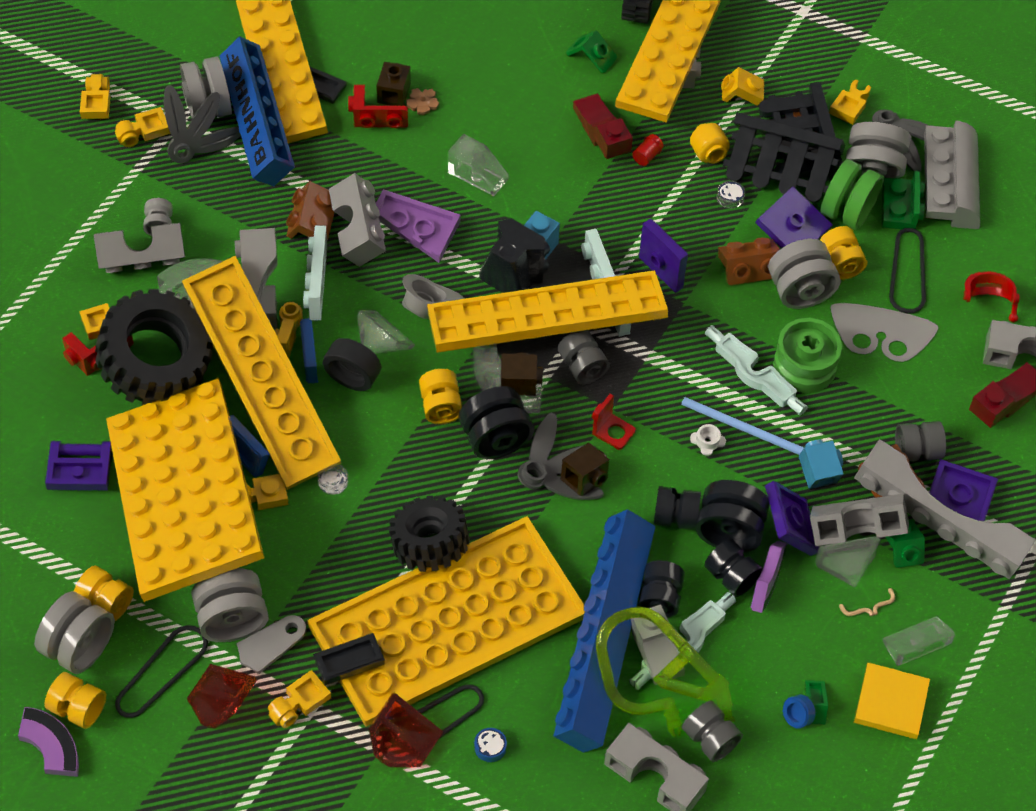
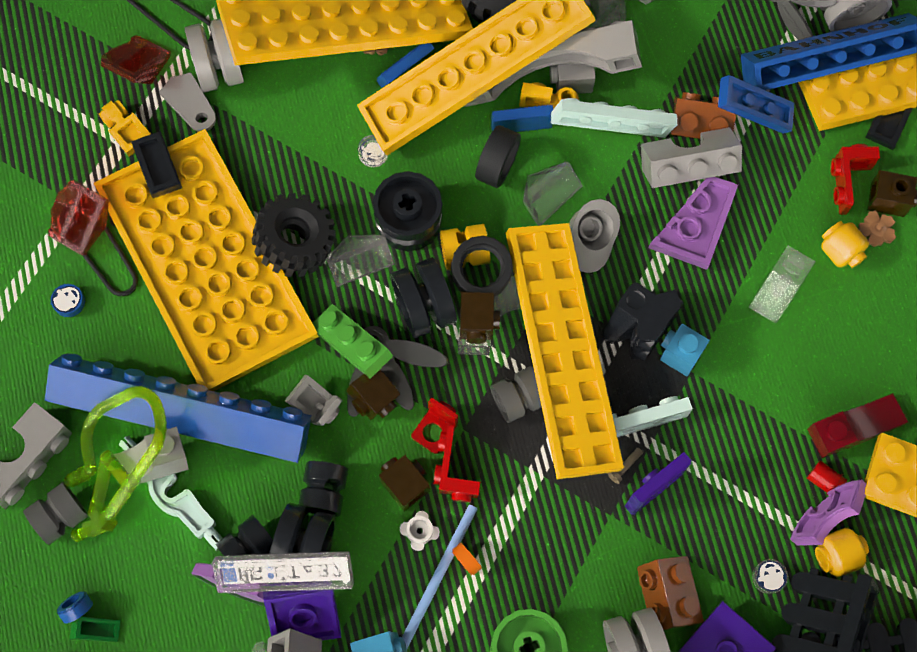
camera: 90 degrees right, 15 degrees up
yellow plate [246,474,288,510] -> none
black wheel [638,560,685,618] -> none
light aqua piece [705,325,808,416] -> none
none -> clear tile [212,551,354,593]
none -> light grey bracket [285,375,342,426]
none -> bright green plate [312,304,393,379]
none -> clear slope [326,235,394,287]
none -> black wheel [373,171,442,252]
none -> dark brown brick [379,455,430,512]
none -> red bracket [433,424,480,503]
none -> black tyre [451,236,513,297]
none -> orange tile [452,542,482,575]
none -> blue plate [718,75,794,134]
none -> medium lavender tile [790,480,866,546]
none -> yellow head [821,221,869,268]

